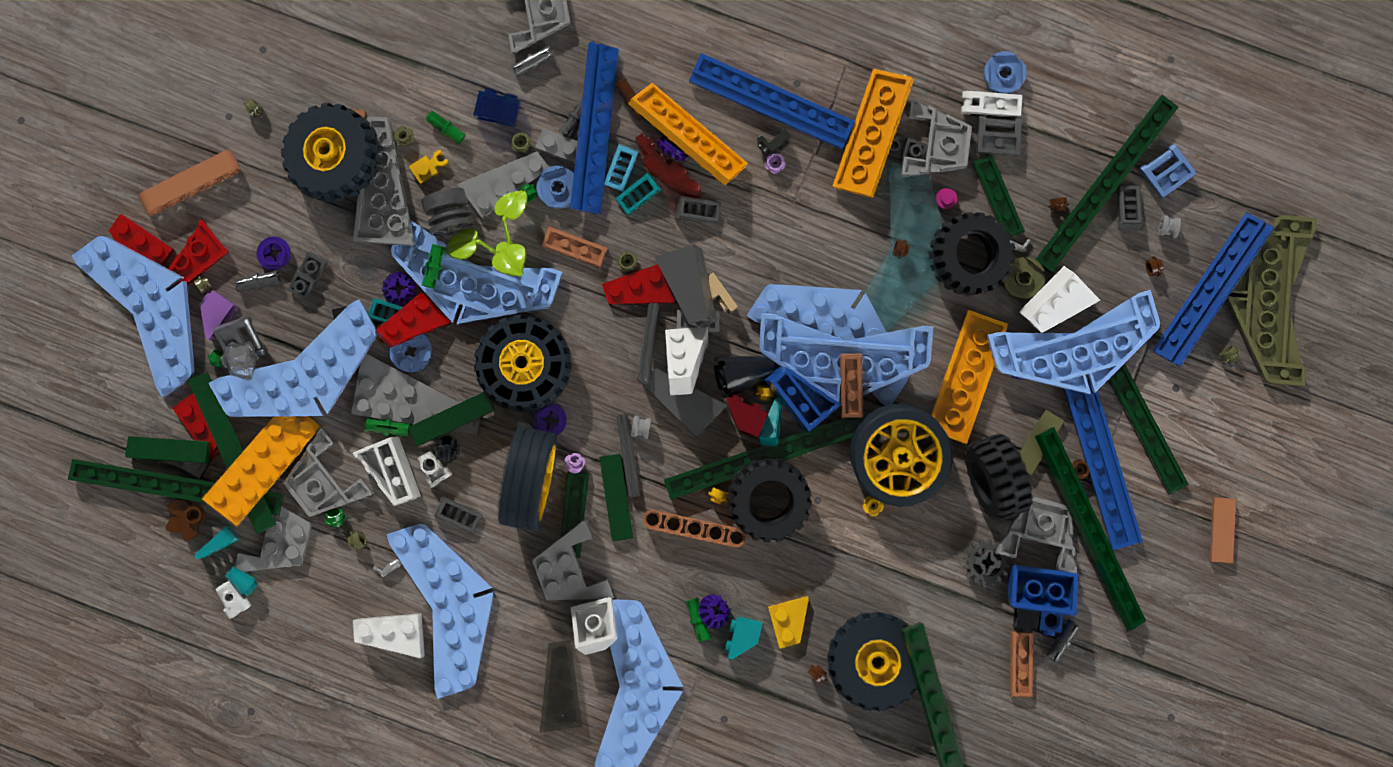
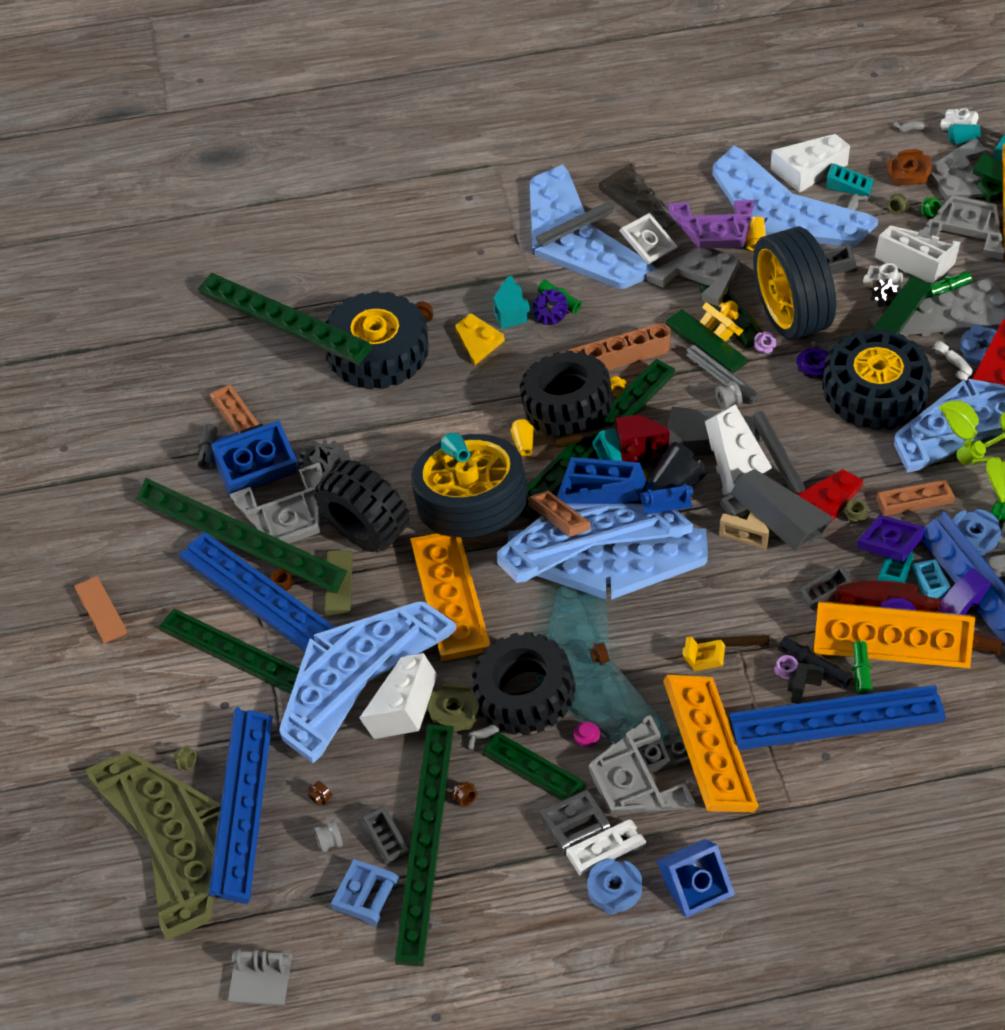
camera: 150 degrees right, 35 degrees down
none -> light grey hinge [228,949,292,1006]
none -> teal cone [441,433,470,462]
none -> yellow cone [510,419,534,457]
none -> dark grey axle [536,202,614,247]
none -> dark brown bar [555,424,616,448]
none -> blue hinge [639,484,693,515]
none -> blue slope [657,839,735,917]
none -> medium lavender wing [668,200,754,249]
none -> yellow bracket [682,636,725,671]
none -> dark brown bar [693,635,769,647]
none -> yellow hips [700,301,743,342]
none -> yellow cone [745,217,766,251]
none -> black pin [778,636,853,688]
none -> teal slope [826,163,874,197]
none -> green axle [851,641,873,694]
none -> dark purple plate [857,515,925,562]
none -> dark orange plate [887,149,932,186]
none -> light grey piece [894,121,924,133]
none -> white arm [932,341,972,382]
none -> dark purple slope [937,568,992,615]

